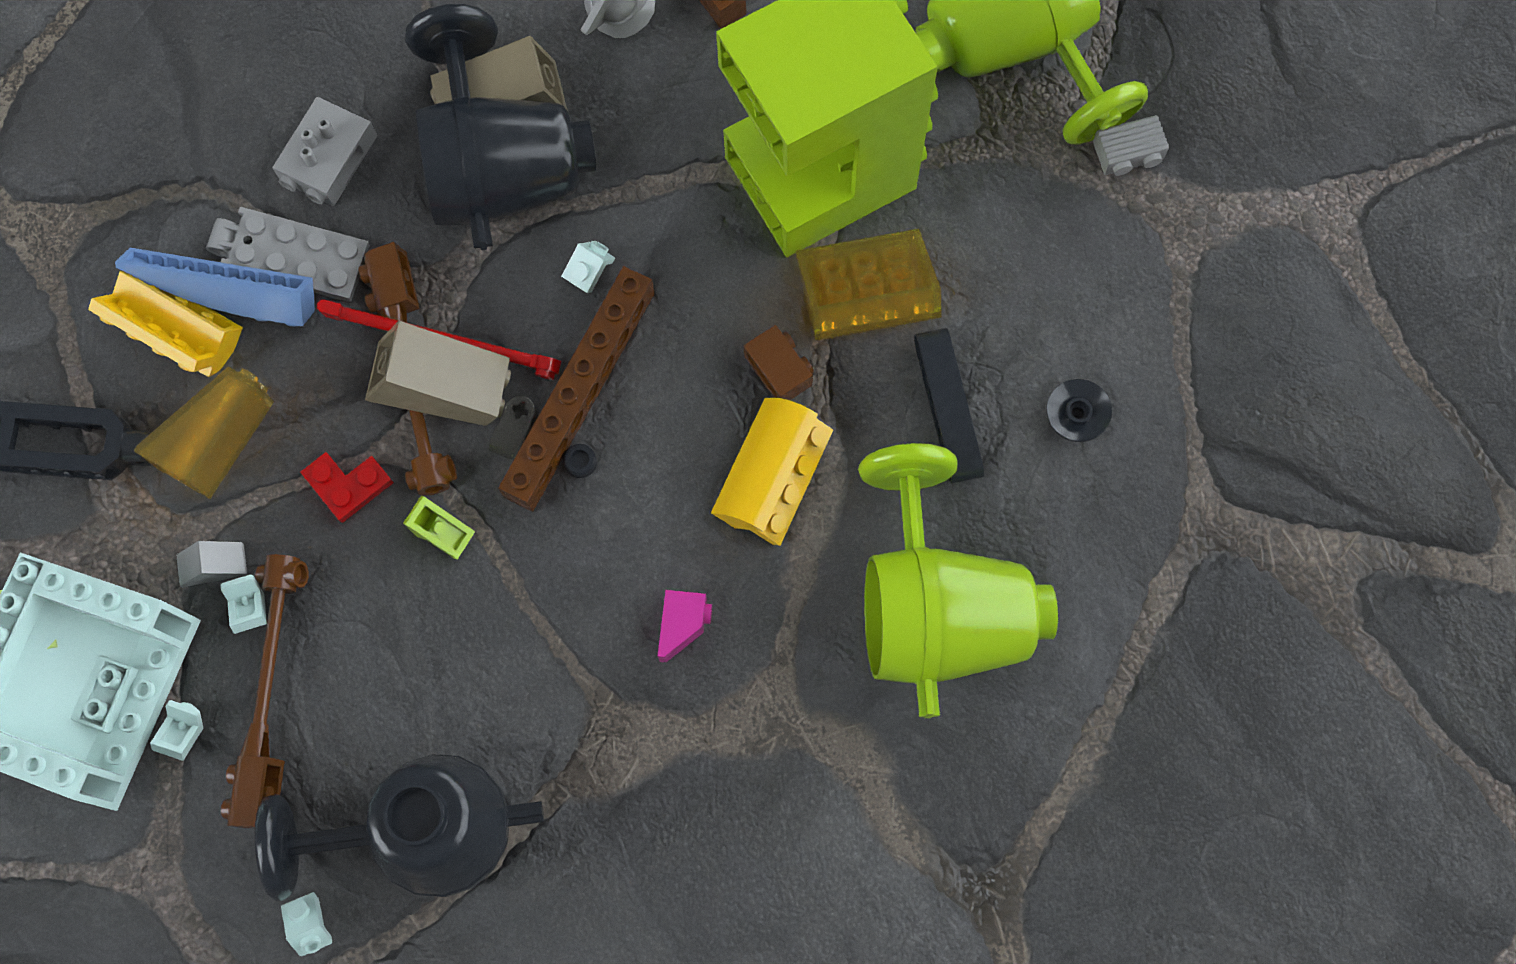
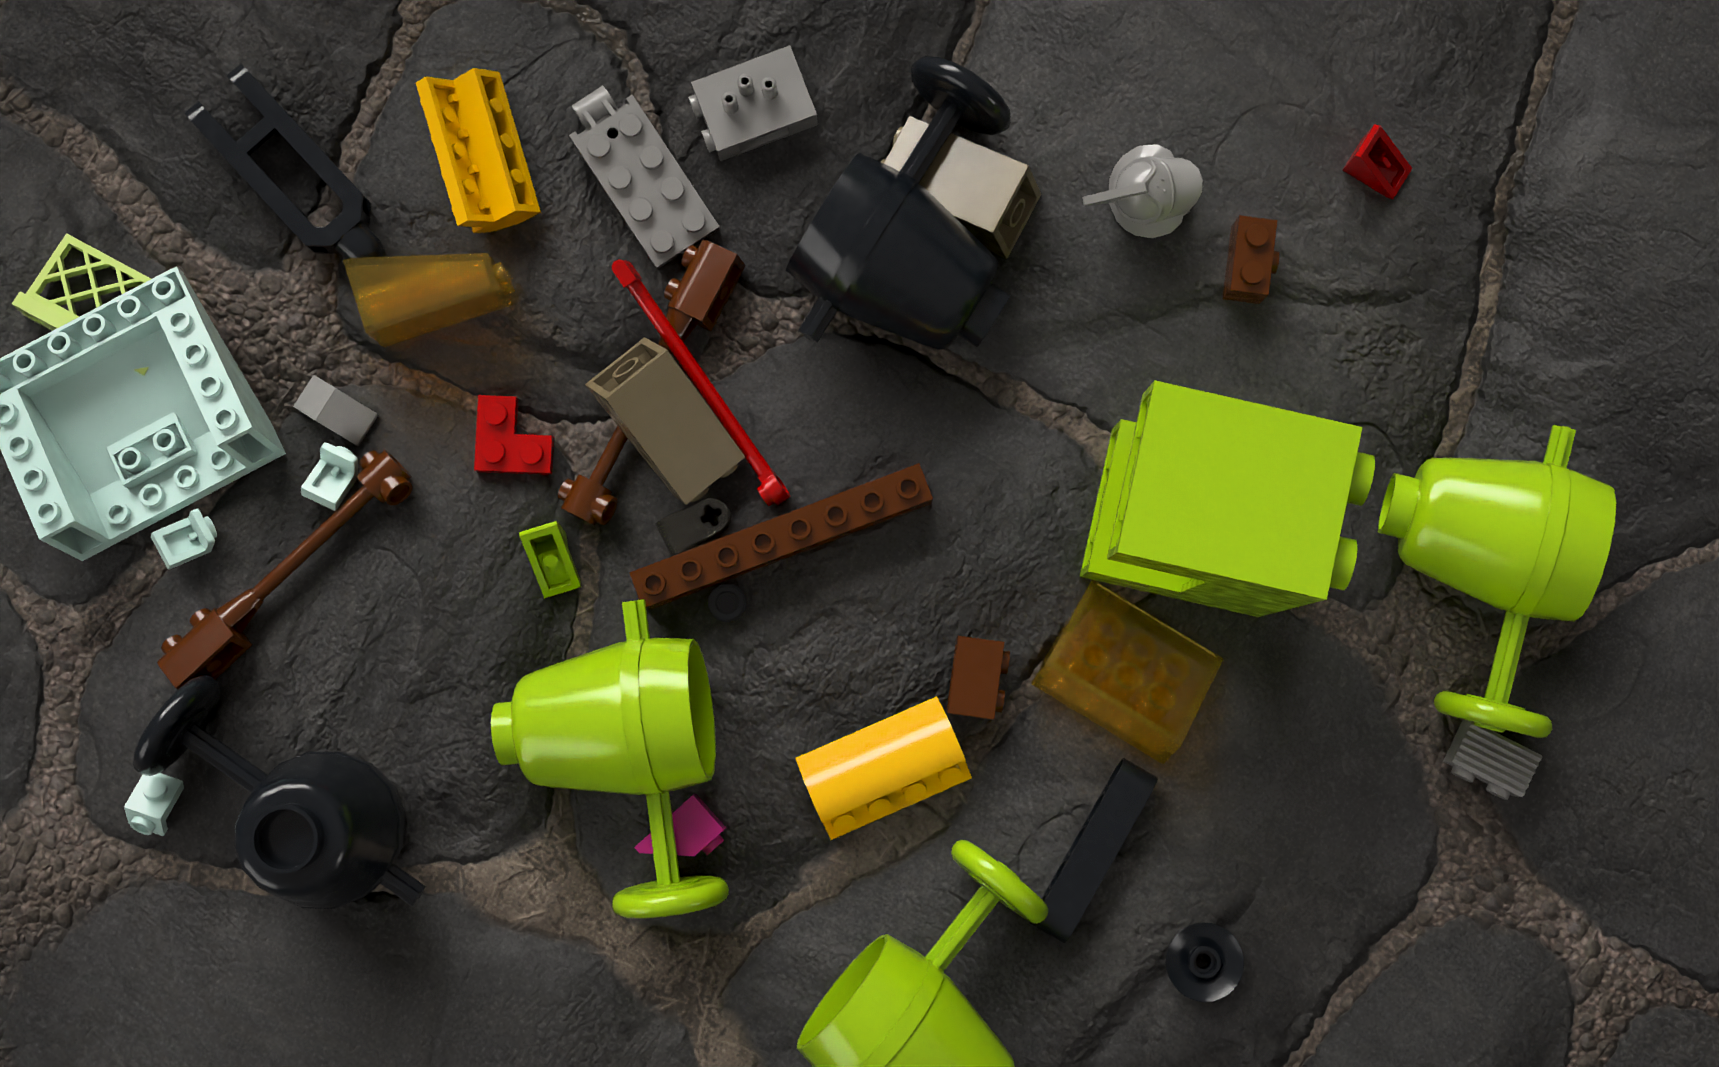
camera: 40 degrees right, 10 degrees up
medium blue slope [115,248,315,327] -> none
light aqua bracket [561,241,615,293] -> none
none -> lime piece [491,599,729,918]

